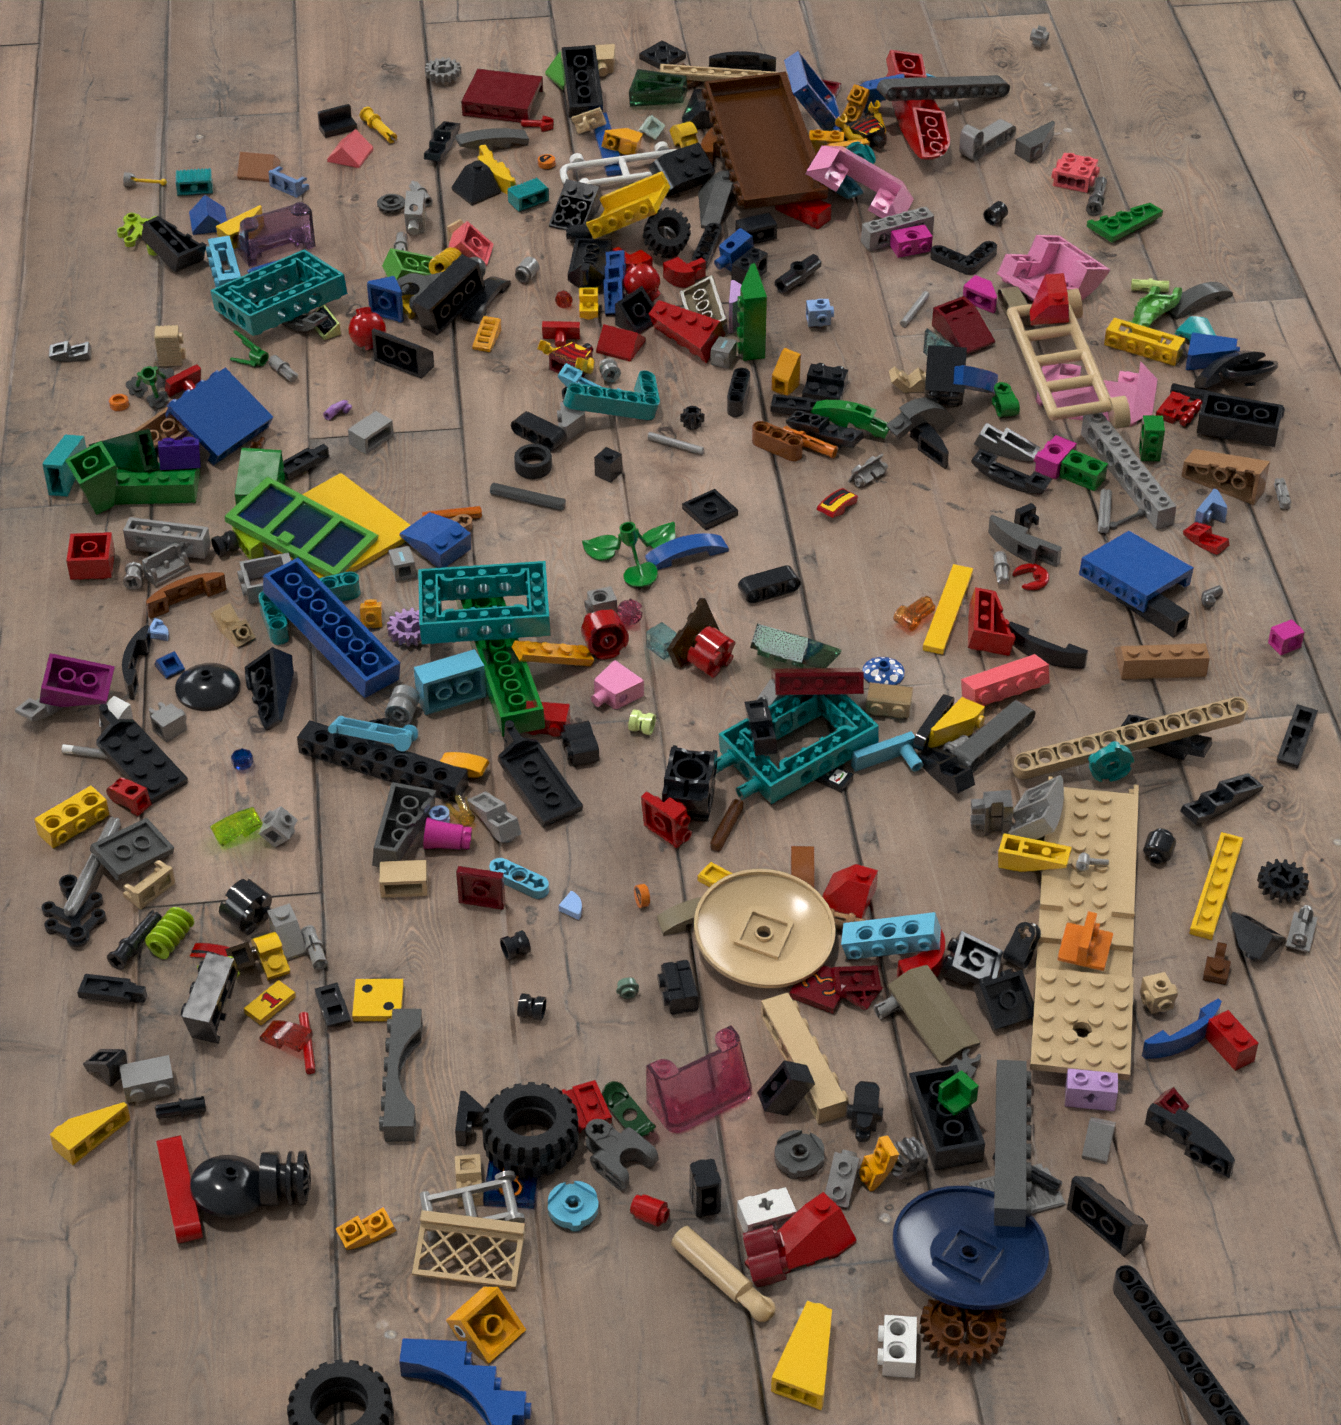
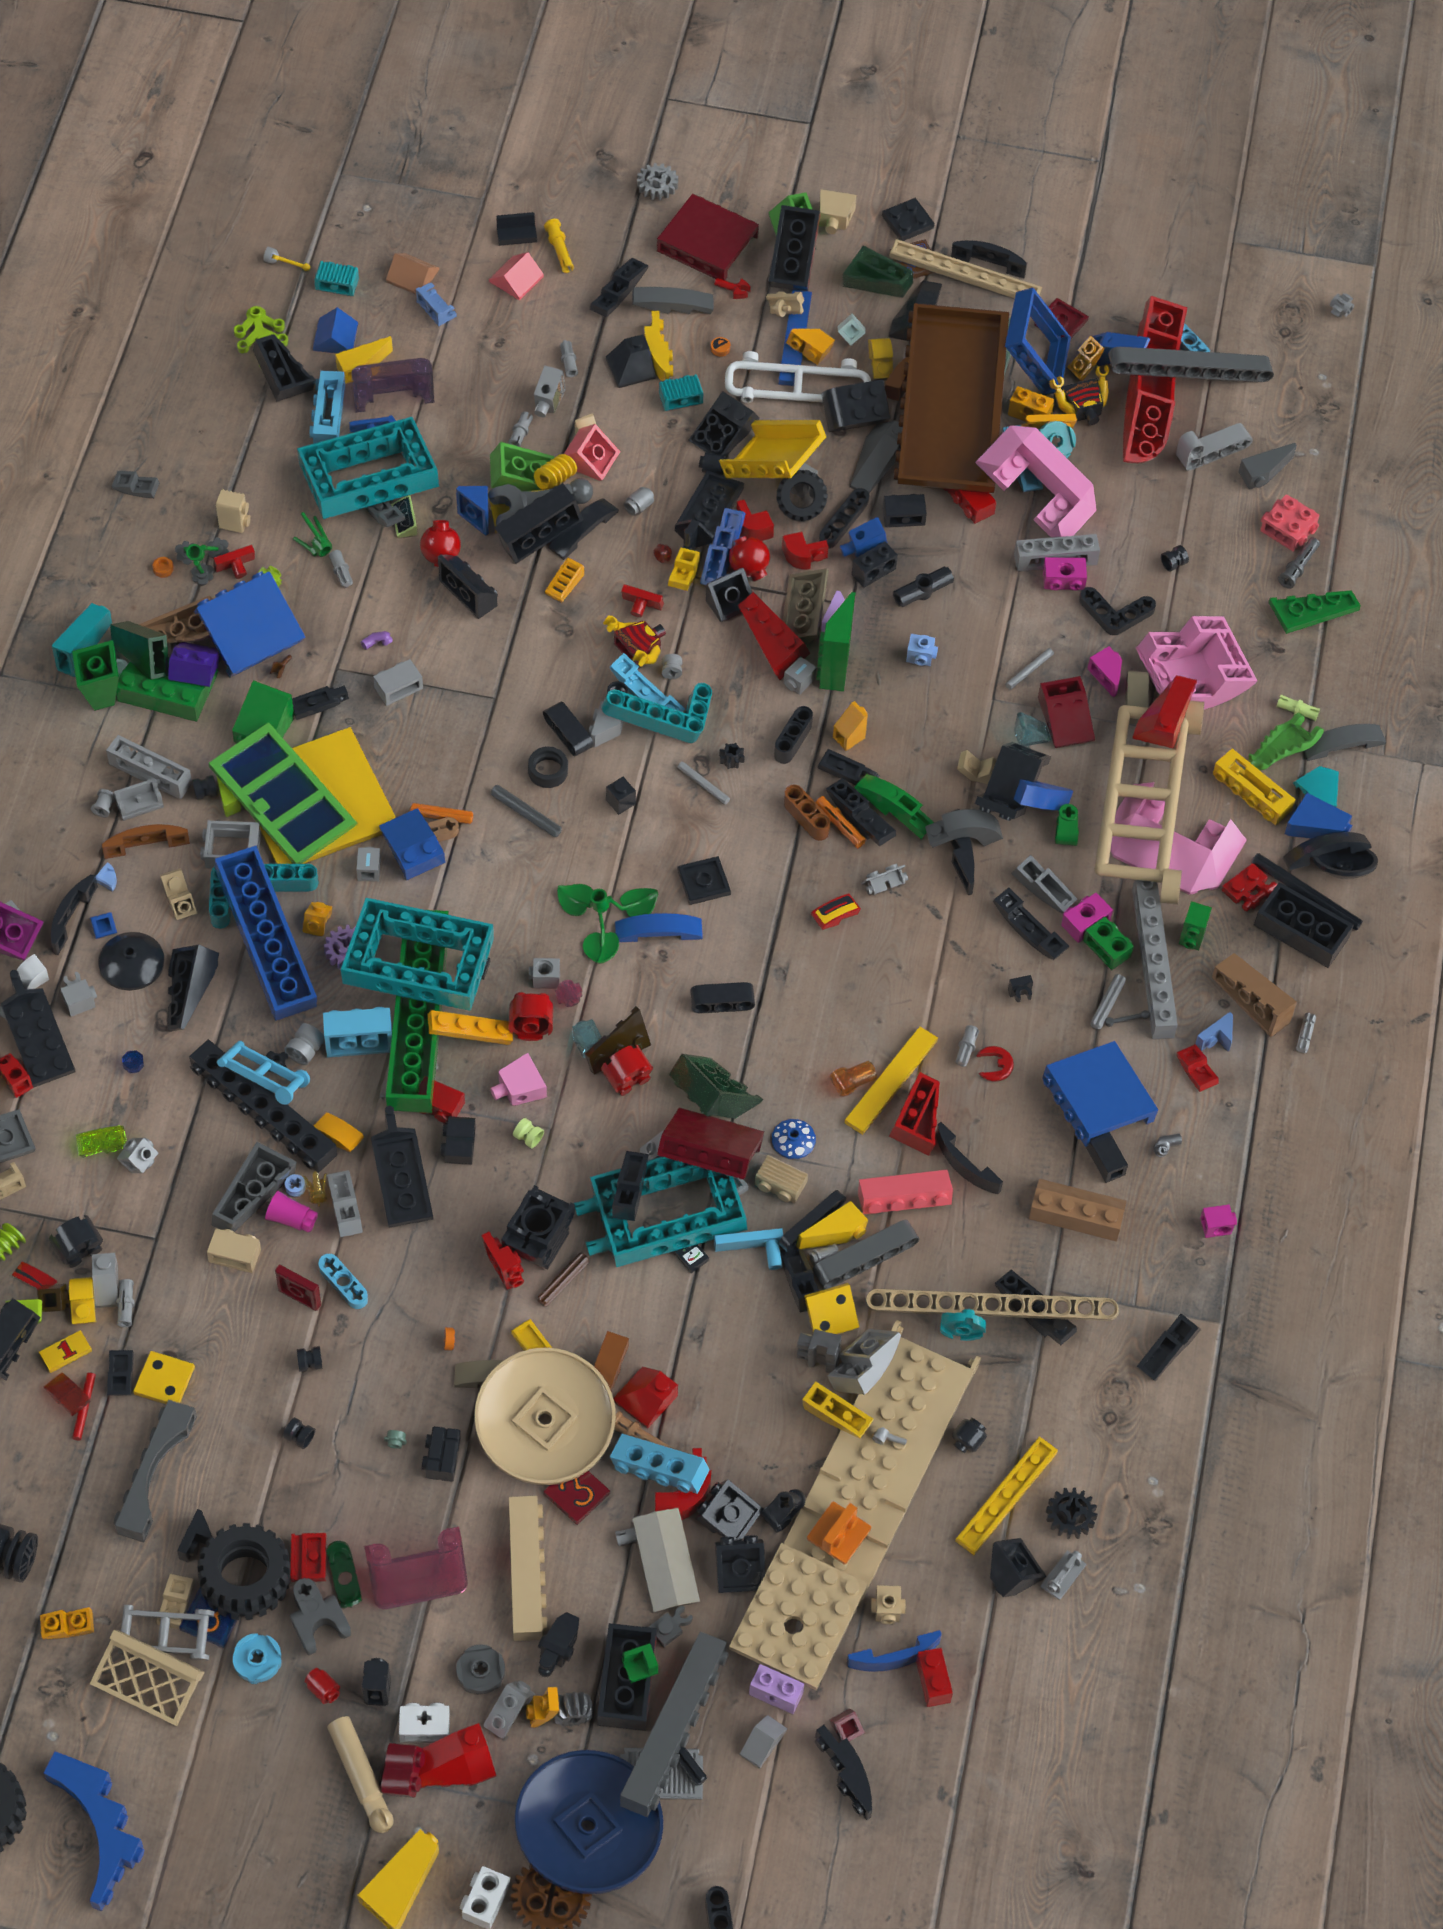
camera: 15 degrees right, 15 degrees up
red brick [66,532,115,580] -> none
dark grey gear [377,194,405,214] -> none
light orange slope [446,1287,526,1364] -> none
light blue tile [559,891,582,920] -> none
red slope [596,324,646,362] -> none
black brick [757,1060,815,1116] -> none
black plate [802,363,848,401] -> none
dark red slope [830,965,883,1010] -> none
dark grey slope [988,515,1062,567] -> none
black slope [1067,1176,1148,1257] -> none
black slope [1180,773,1264,825] -> none
reddish brown plate [1202,942,1231,985] -> none
none -> yellow tile [804,1283,859,1334]

